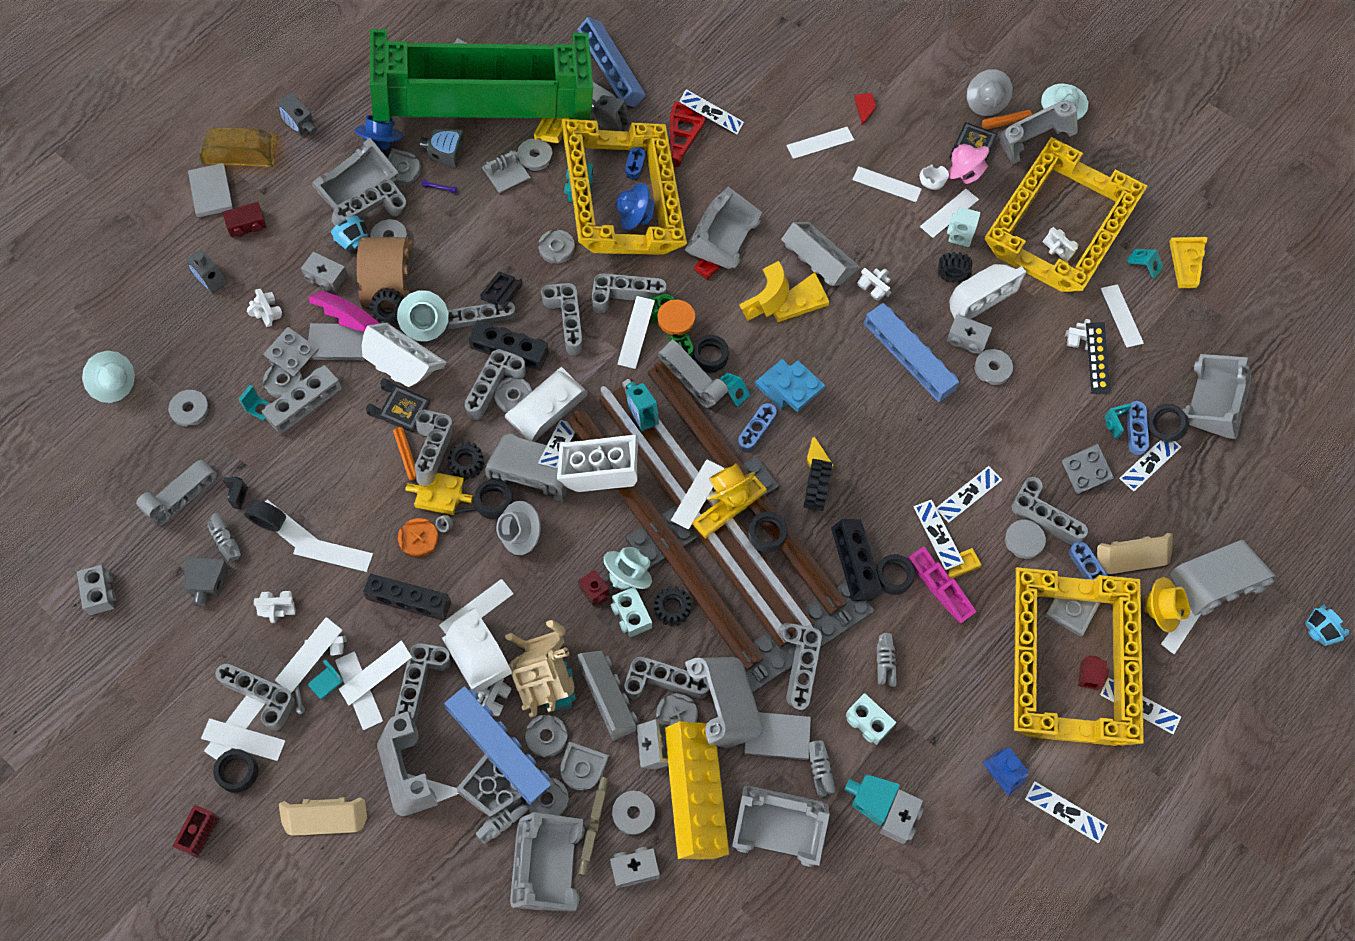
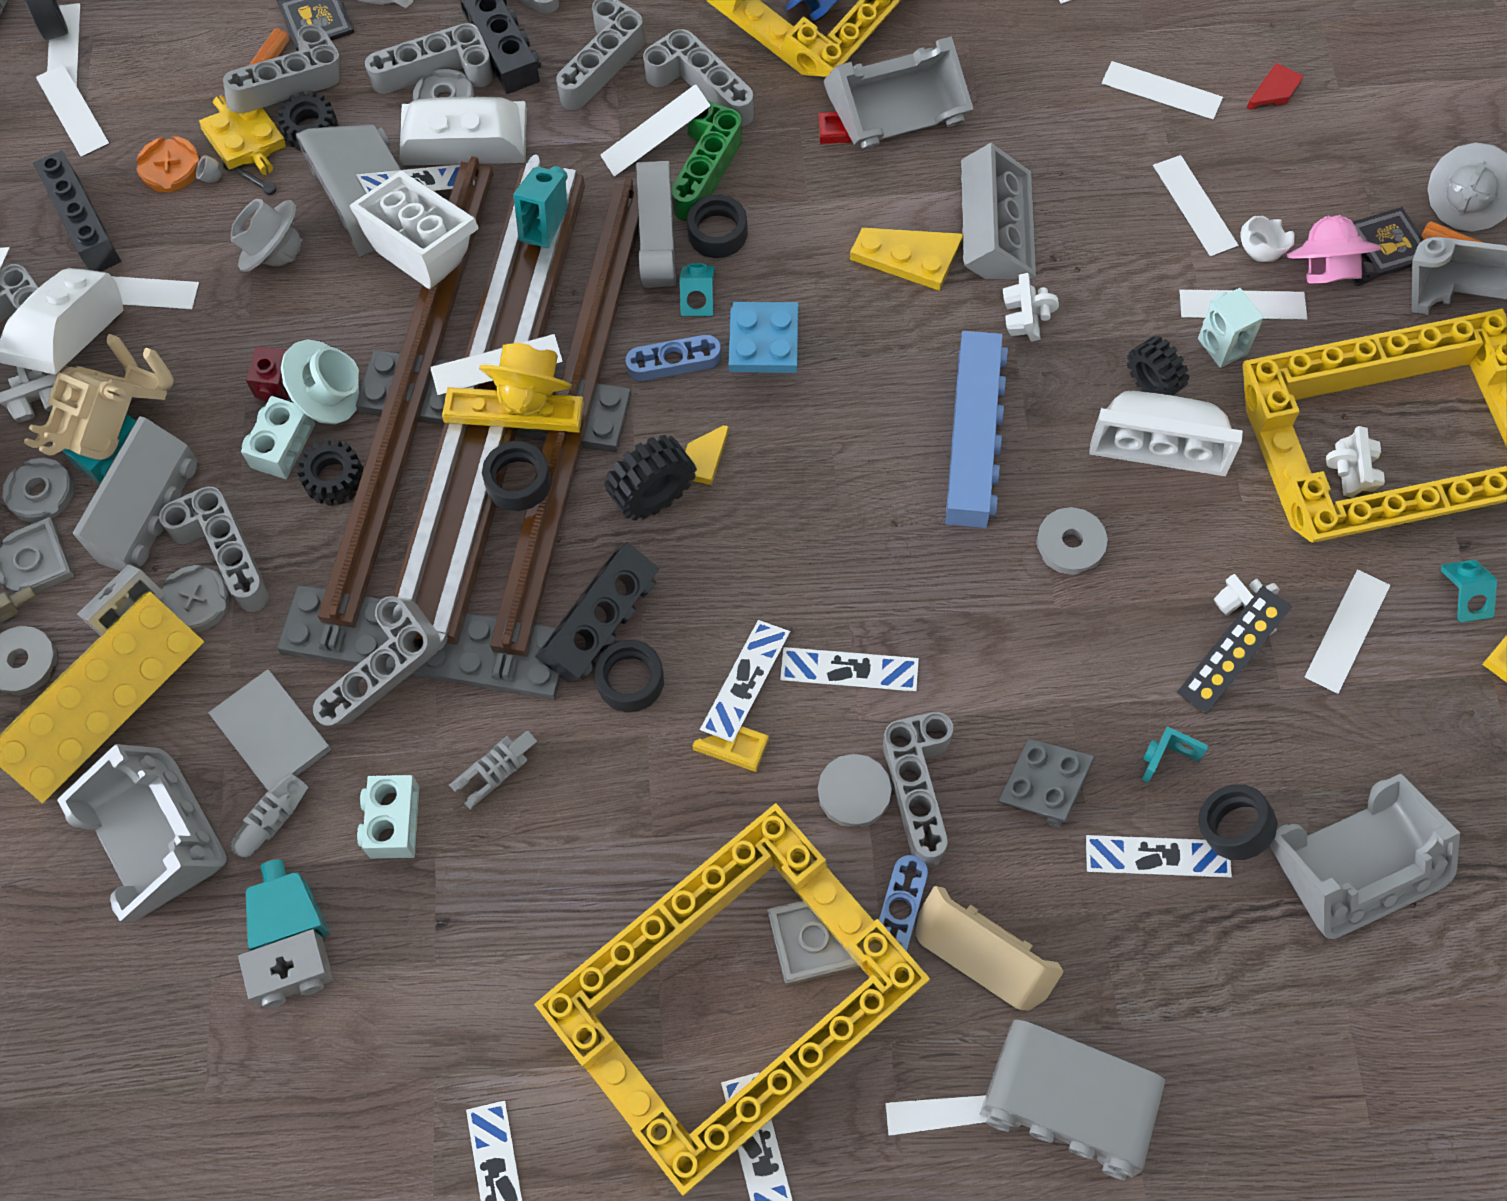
camera: 50 degrees right, 0 degrees up
black tyre [474,479,513,519] -> none
orange tile [658,300,695,335] -> none
light grey windscreen [685,657,763,749] -> none
yellow arch [739,261,789,321] -> none
dark pink slope [907,546,977,623] -> none
light grey brick [946,314,992,354] -> none
blue torso [982,747,1029,796] -> none
dark red brick [1078,656,1109,690] -> none
medium blue beam [1126,401,1149,455] -> none
yellow helmet [1144,577,1191,633] -> none

